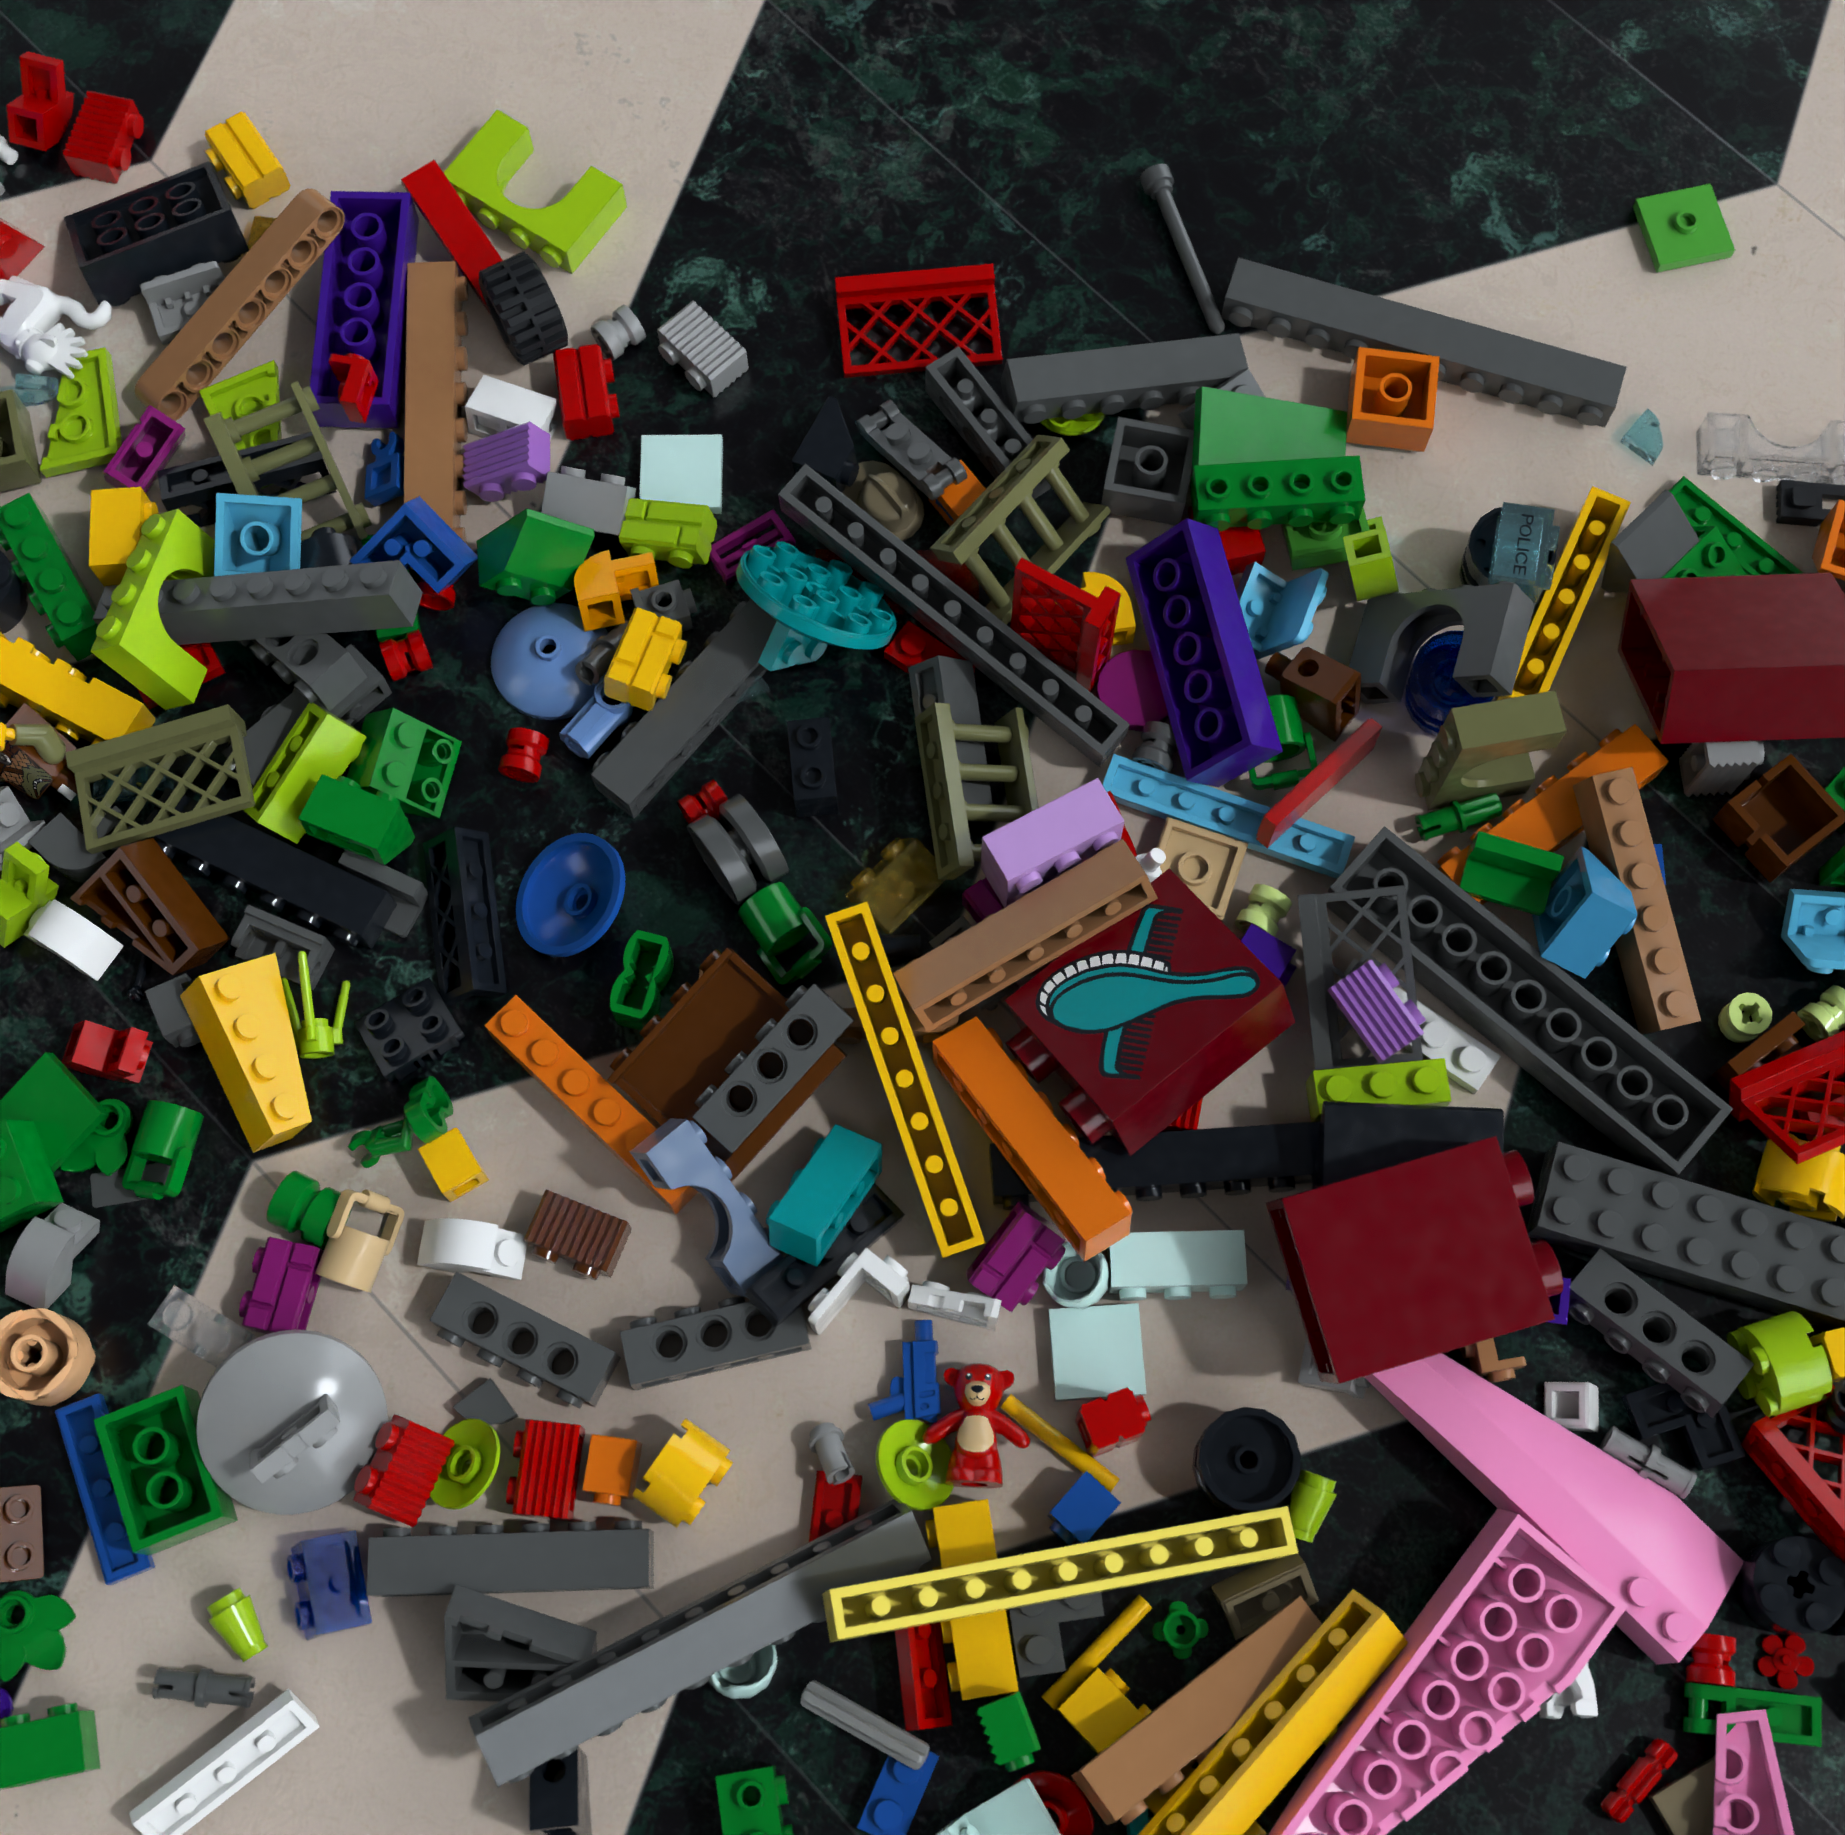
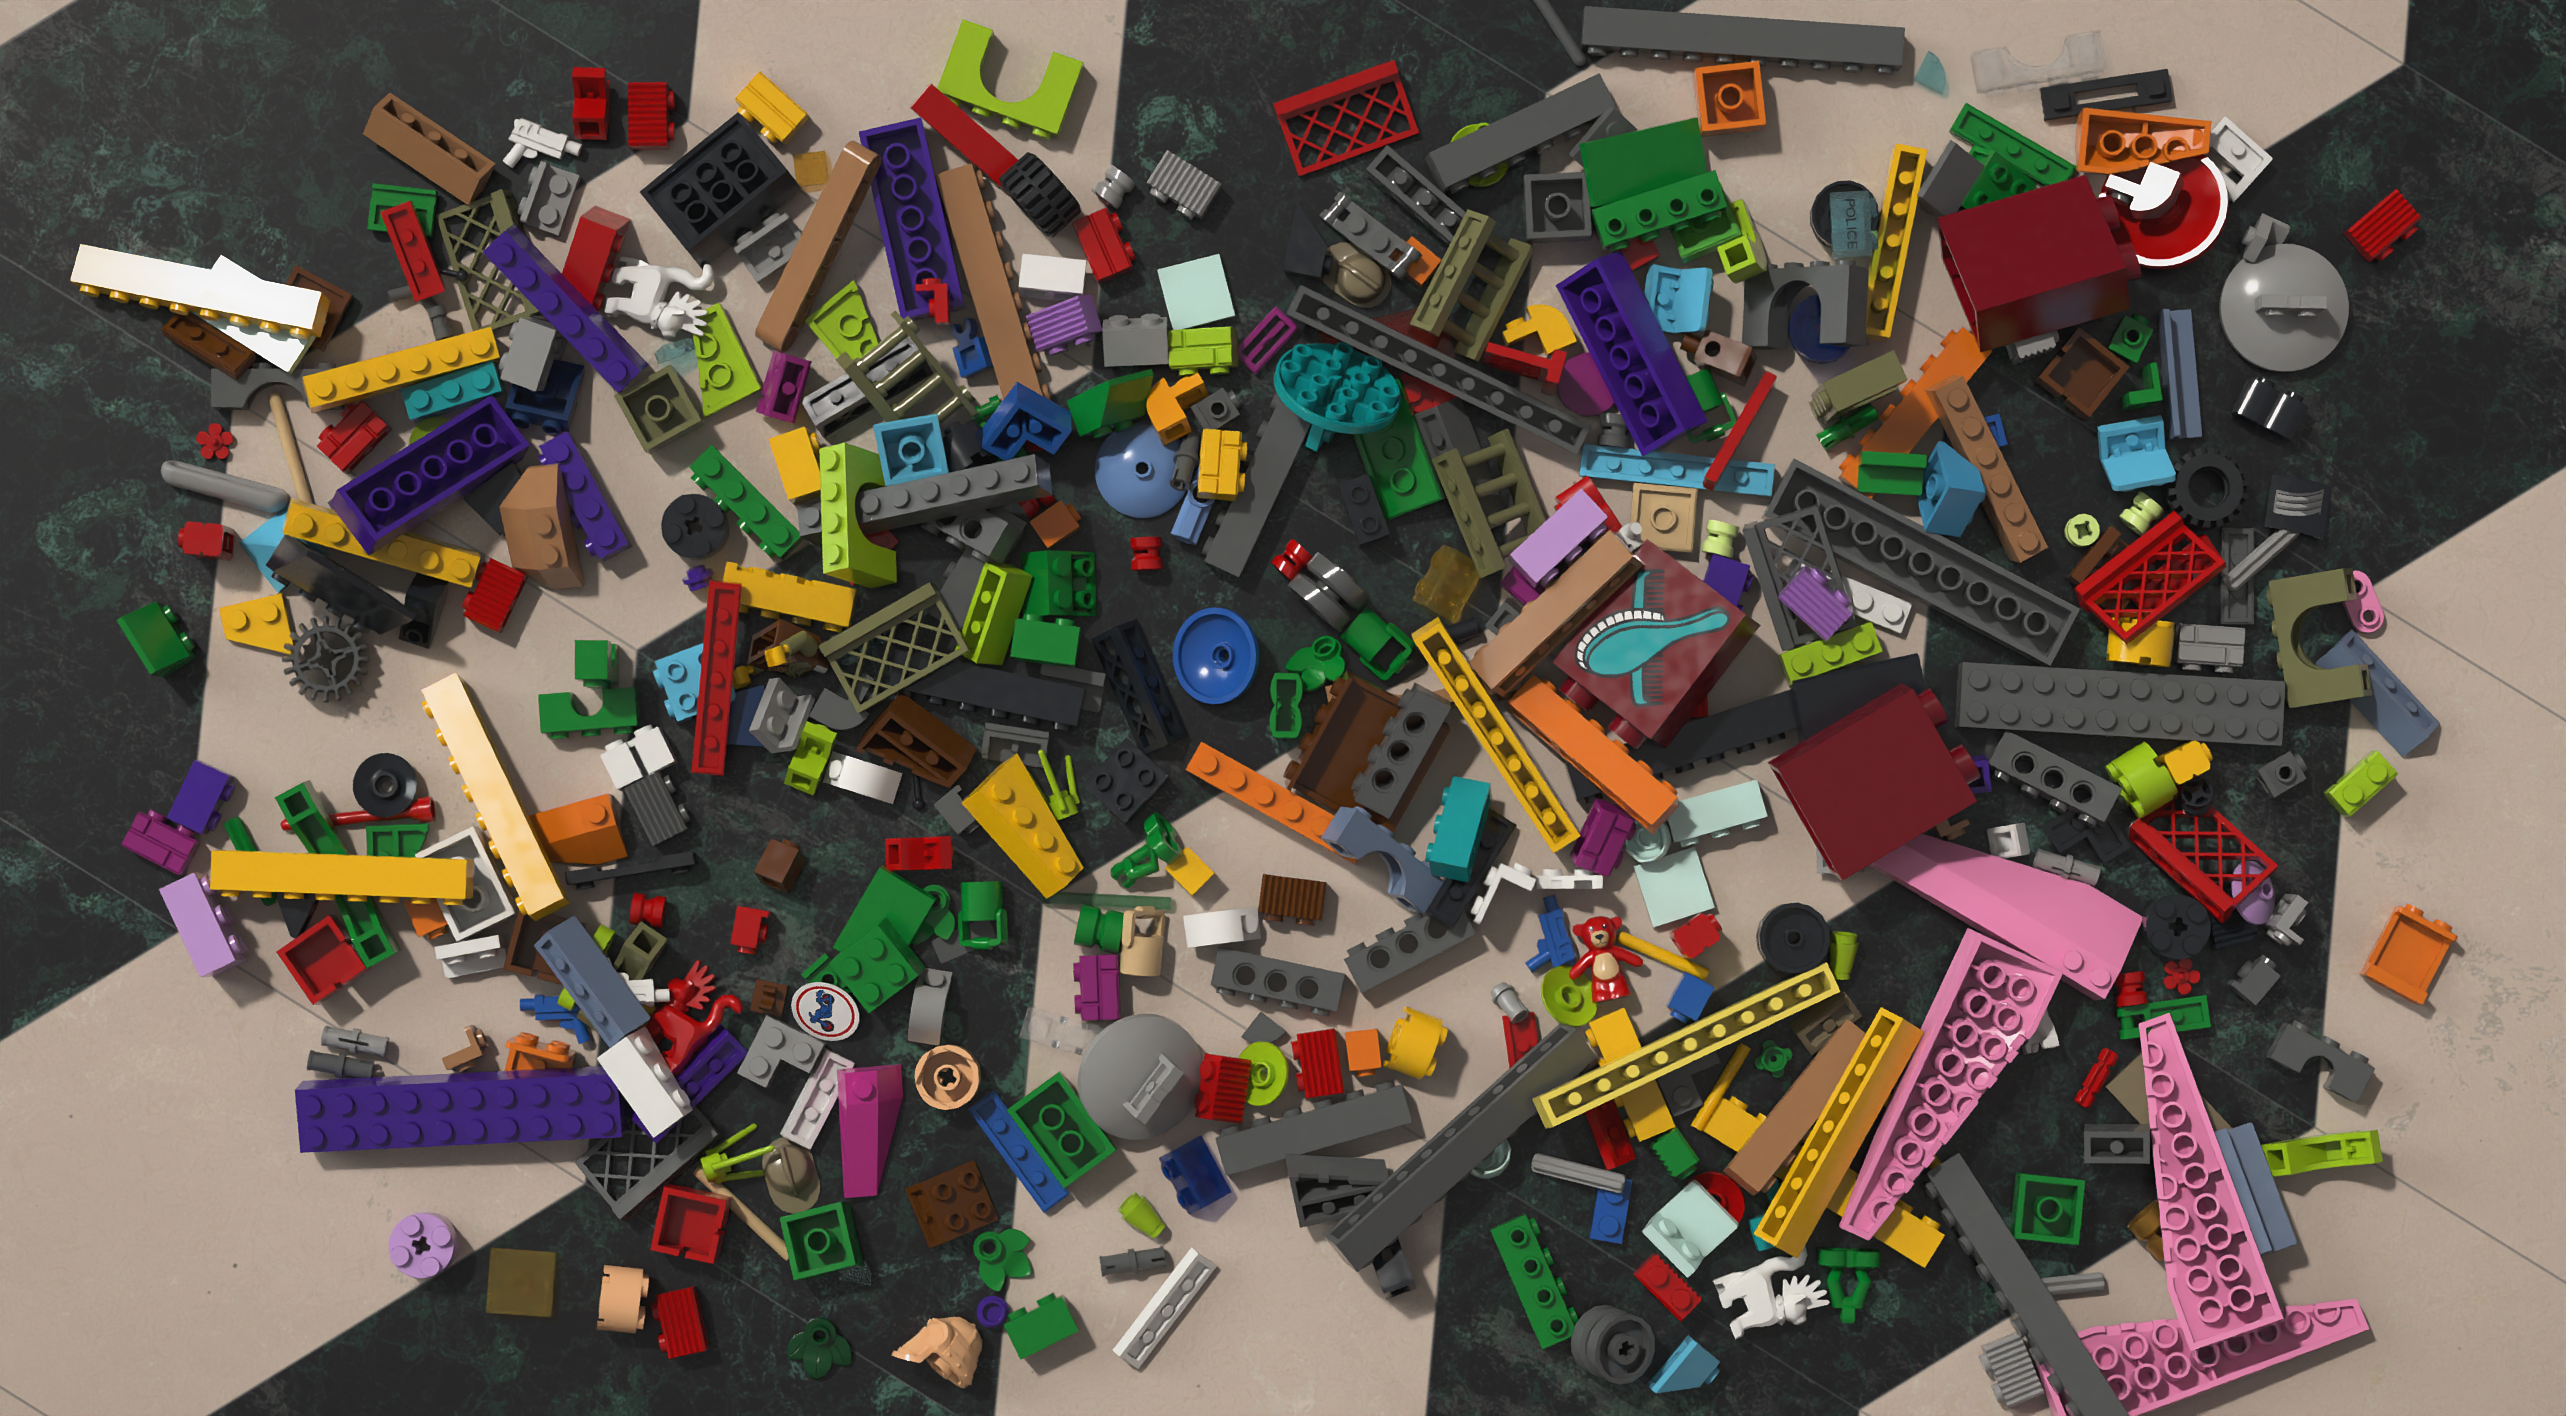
camera: 10 degrees left, 15 degrees up
none -> orange brick [1030,500,1082,550]
none -> clear green bar [1042,892,1171,910]
none -> green plate [1285,636,1346,692]
none -> green tile [1353,378,1445,521]

